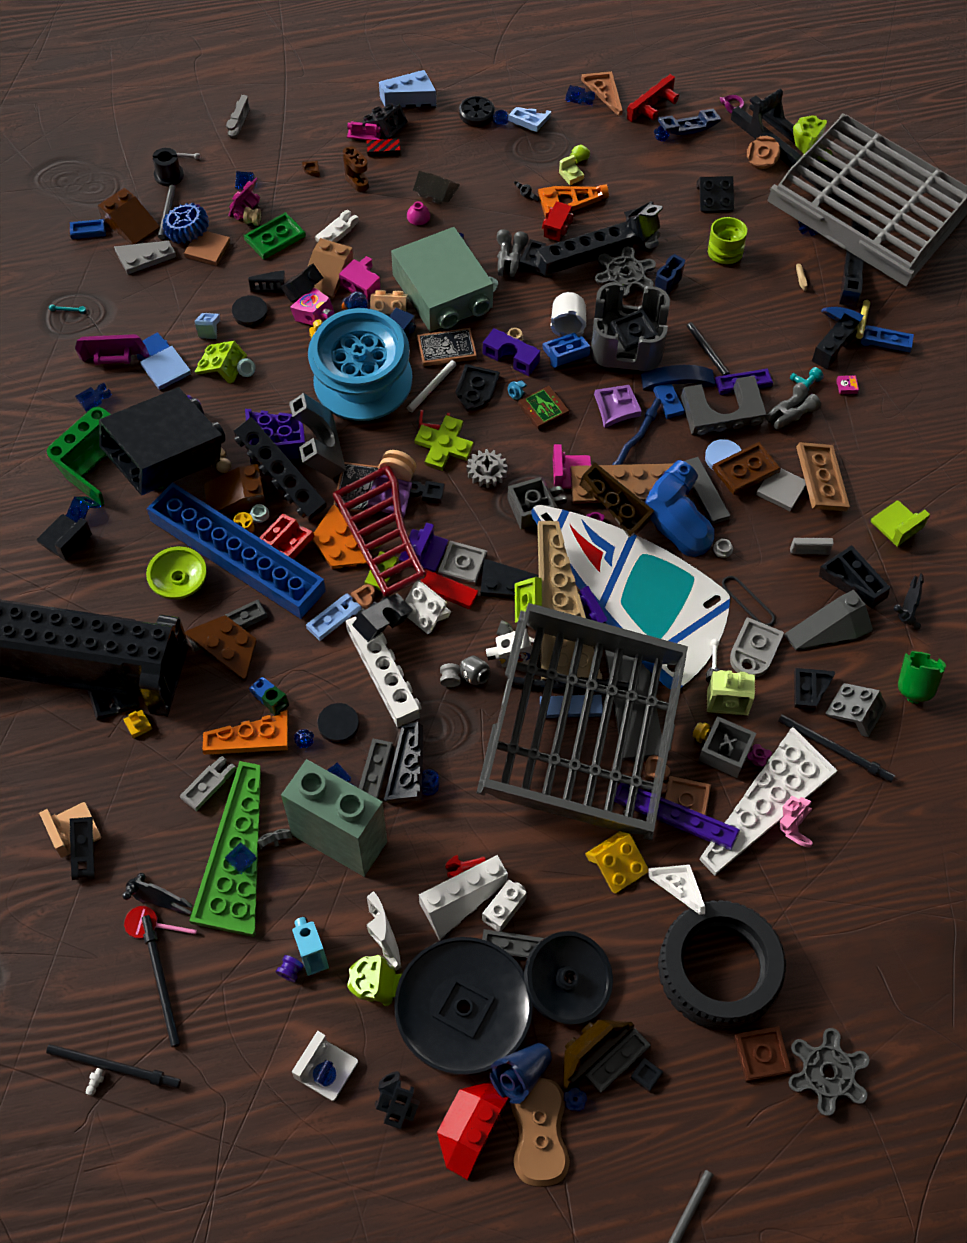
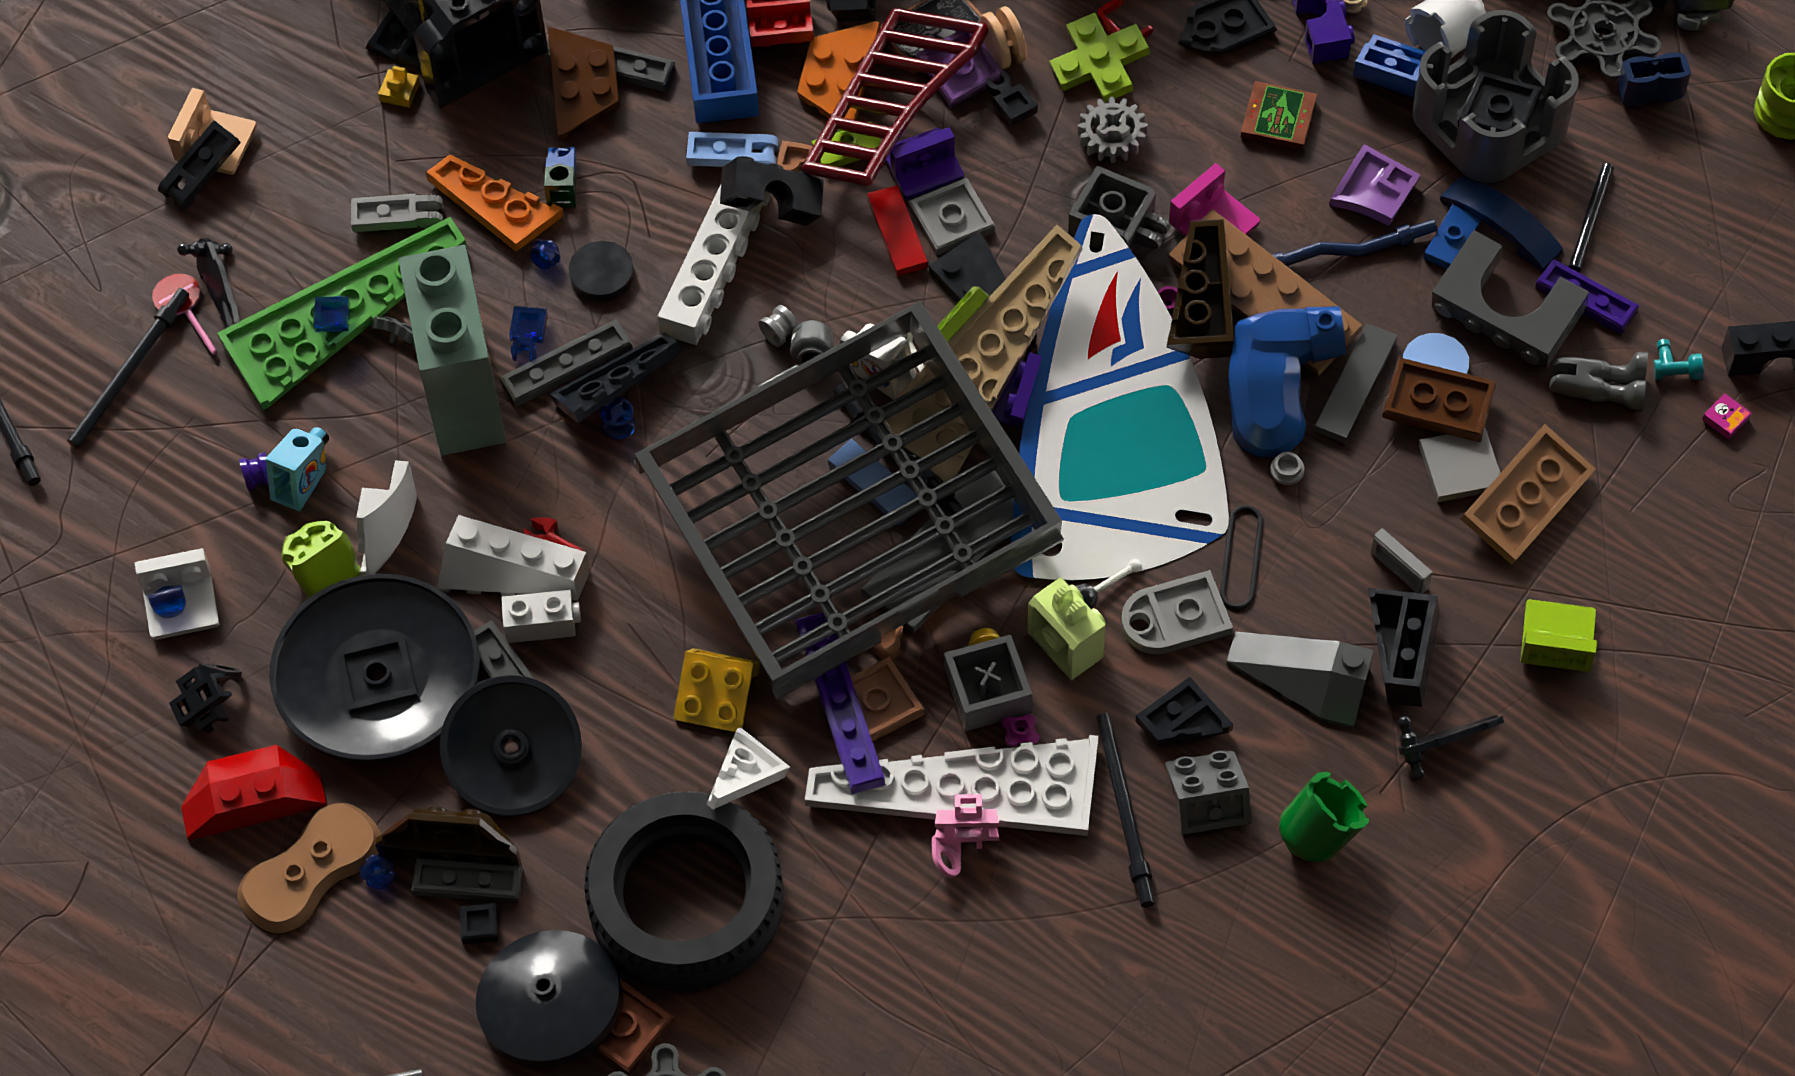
camera: 50 degrees right, 0 degrees up
white bracket [405,580,451,634] -> none
dark blue cone [490,1043,552,1104] -> none
dark azure plate [508,380,527,400] -> none
none -> black dish [476,930,622,1068]

